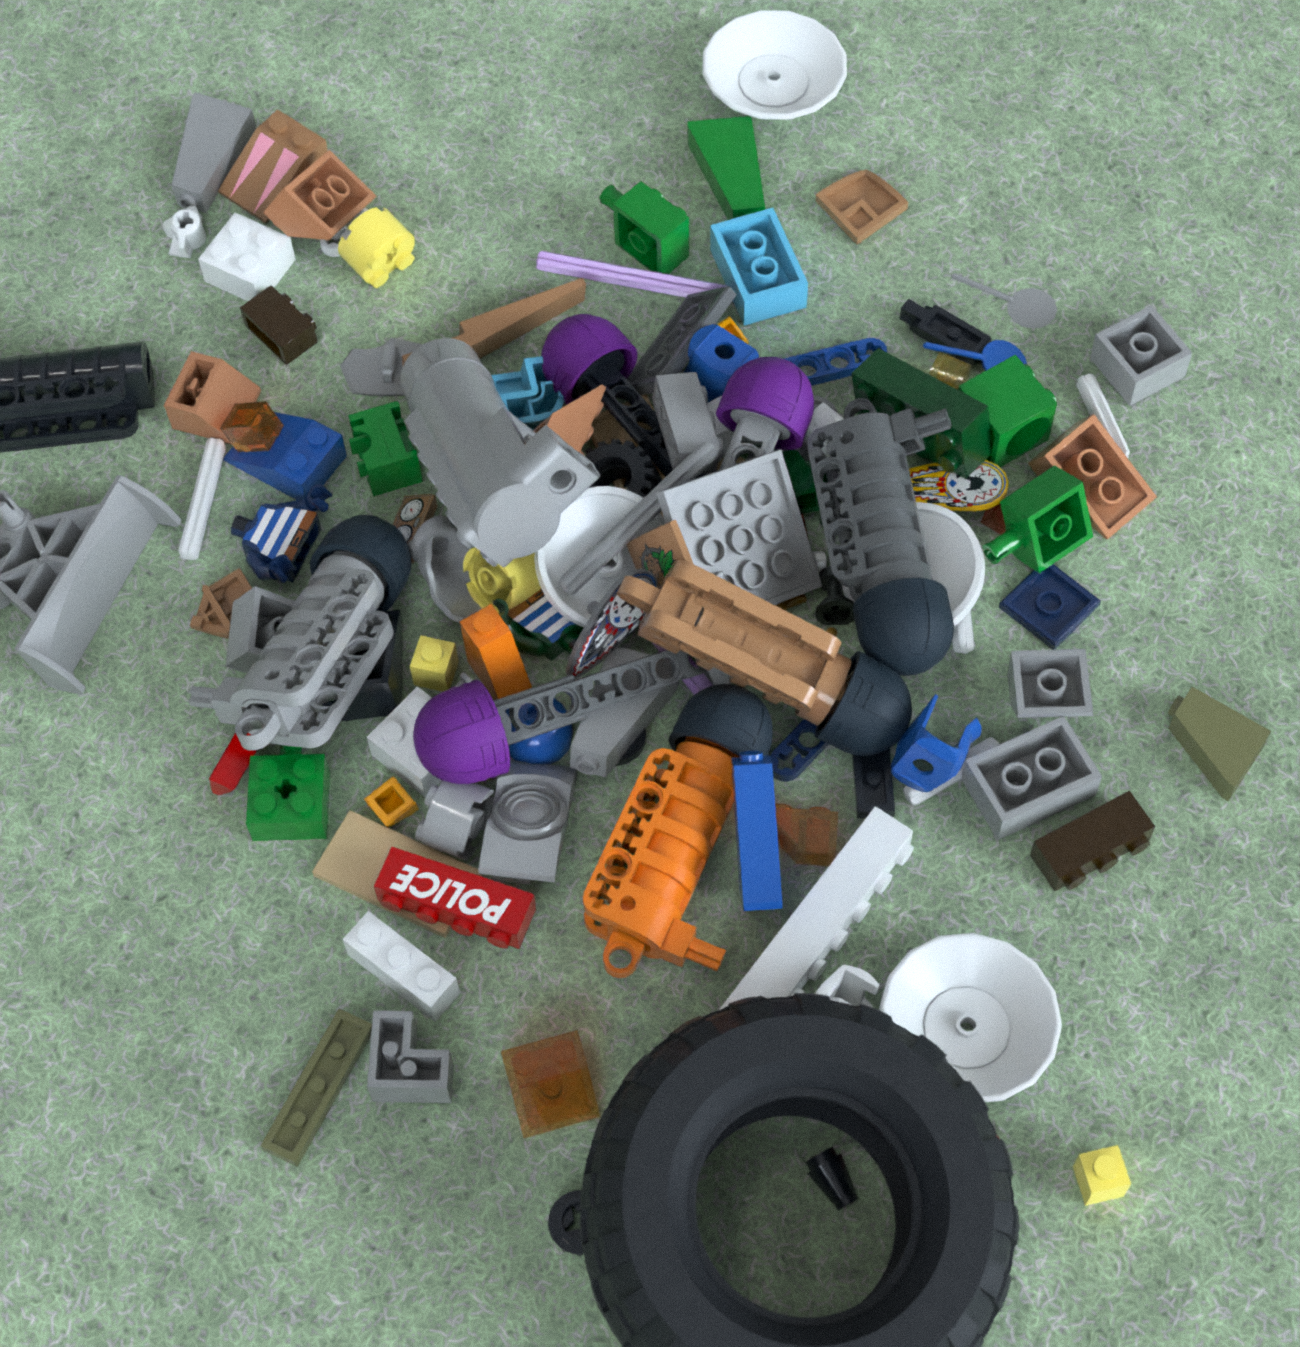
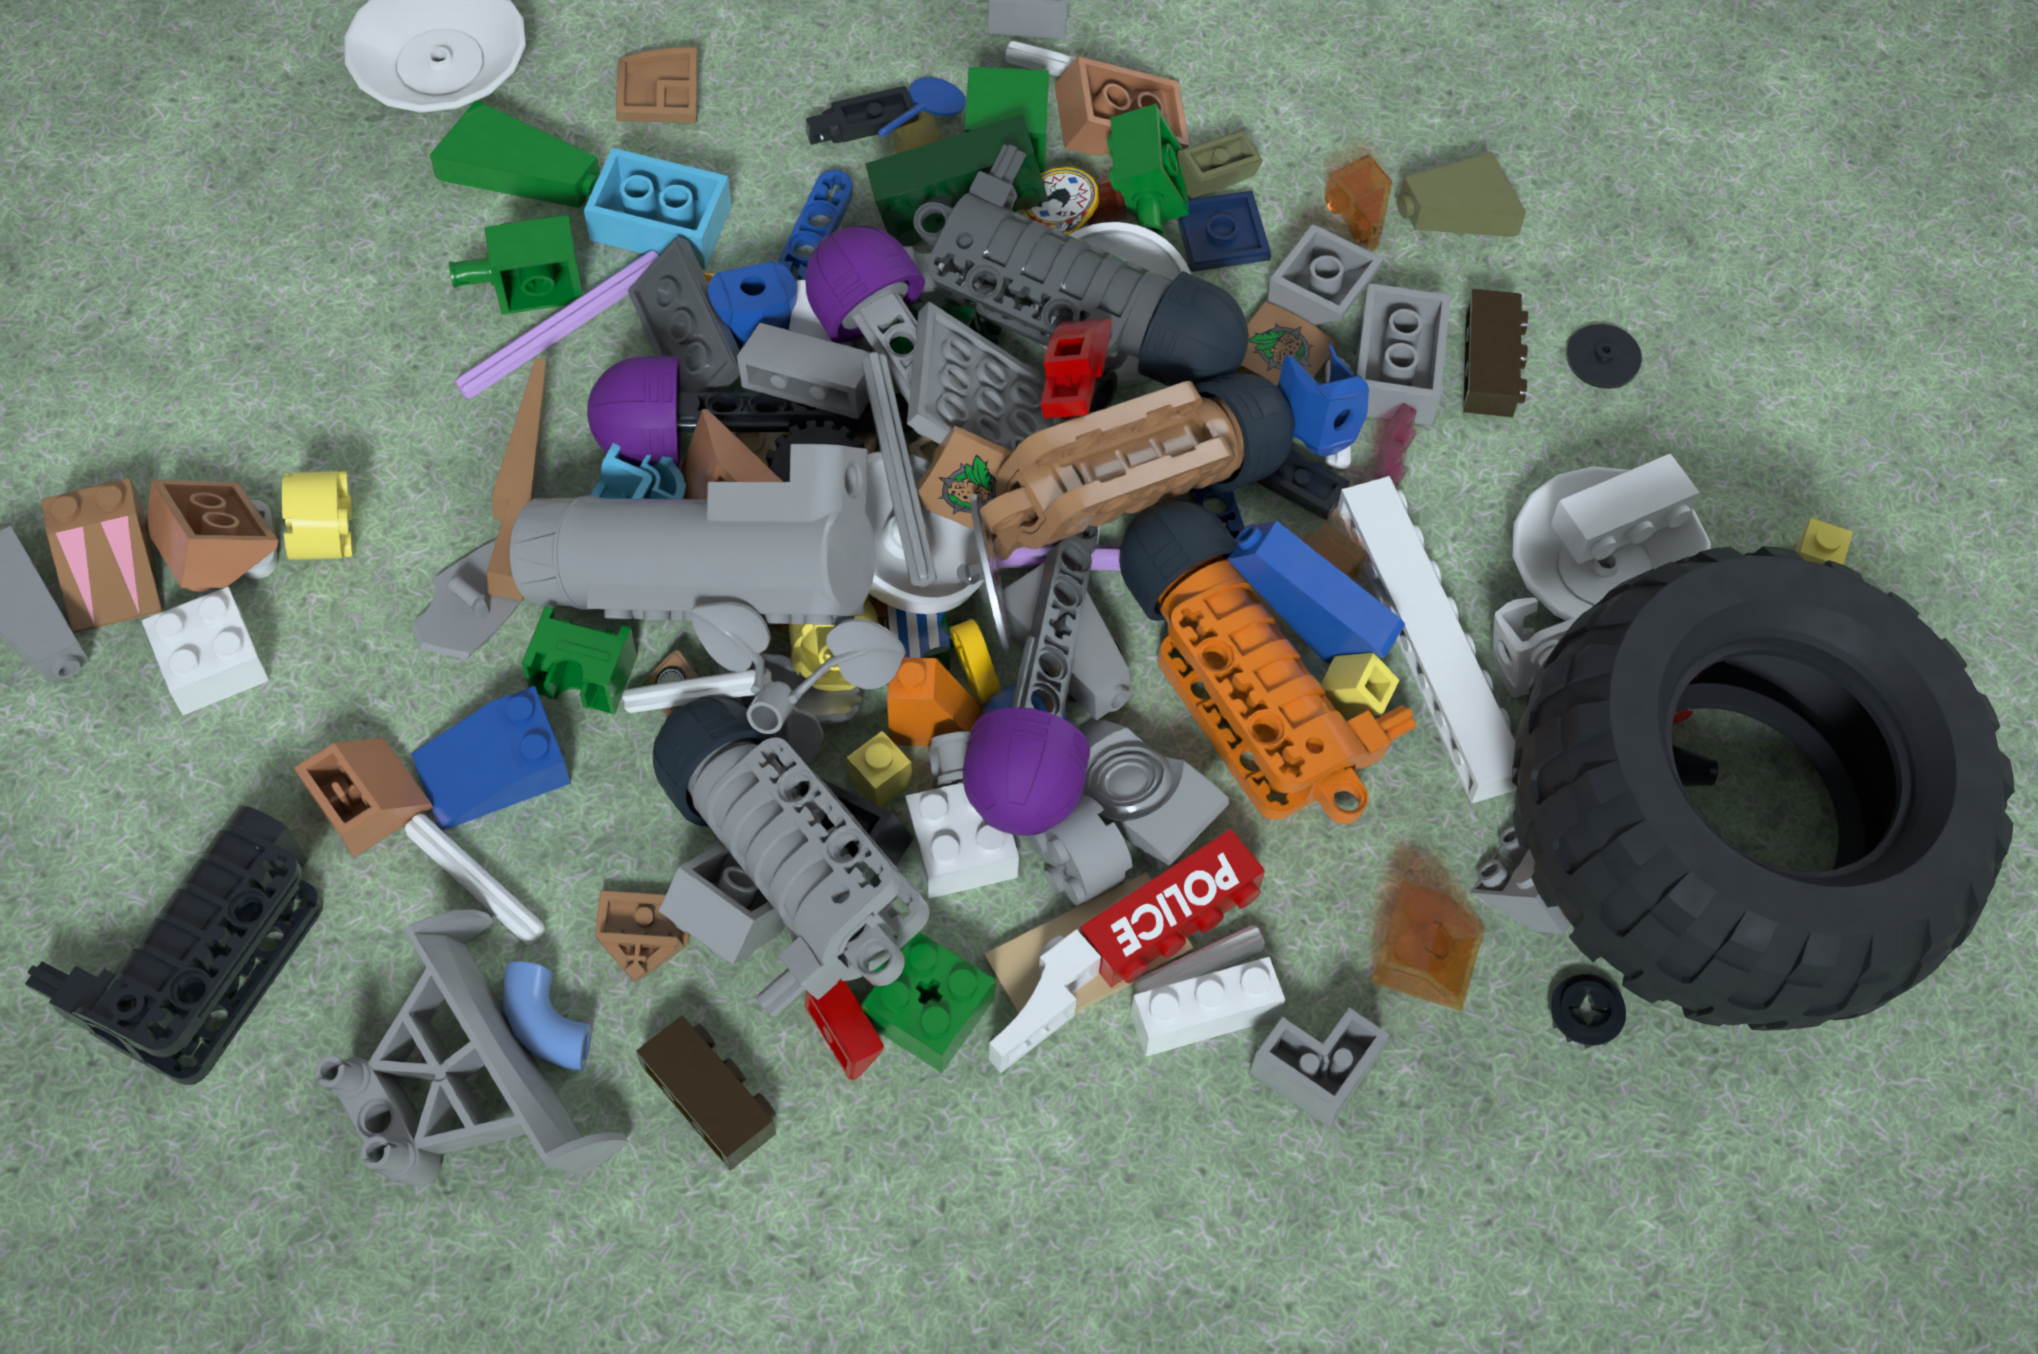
camera: 60 degrees left, 0 degrees up
white piece [163,206,206,258] -> none
clear orange brick [220,401,284,452] -> none
torso [231,484,333,583] -> none
dark brown piece [240,285,318,365] -> none
olive plate [260,1009,372,1167] -> none
light orange slope [364,776,419,828] -> none
light grey piece [951,273,1057,329] -> none
none -> medium blue cylinder [503,962,591,1071]
none -> white axle [622,667,772,713]
none -> dark brown brick [636,1015,776,1171]
none -> light grey plant [690,602,906,771]
none -> yellow beam [950,619,1001,705]
none -> white slope [989,929,1101,1073]
none -> red slope [1041,319,1112,419]
none -> white axle [1134,925,1265,994]
none -> olive slope [1177,130,1263,199]
none -> medium nougat slope [1235,301,1338,387]
none -> light yellow brick [1320,652,1399,718]
none -> clear orange slope [1325,154,1392,252]
none -> clear pink slope [1372,403,1417,488]
none -> white brick [1551,453,1700,564]
none -> black piece [1566,324,1642,389]

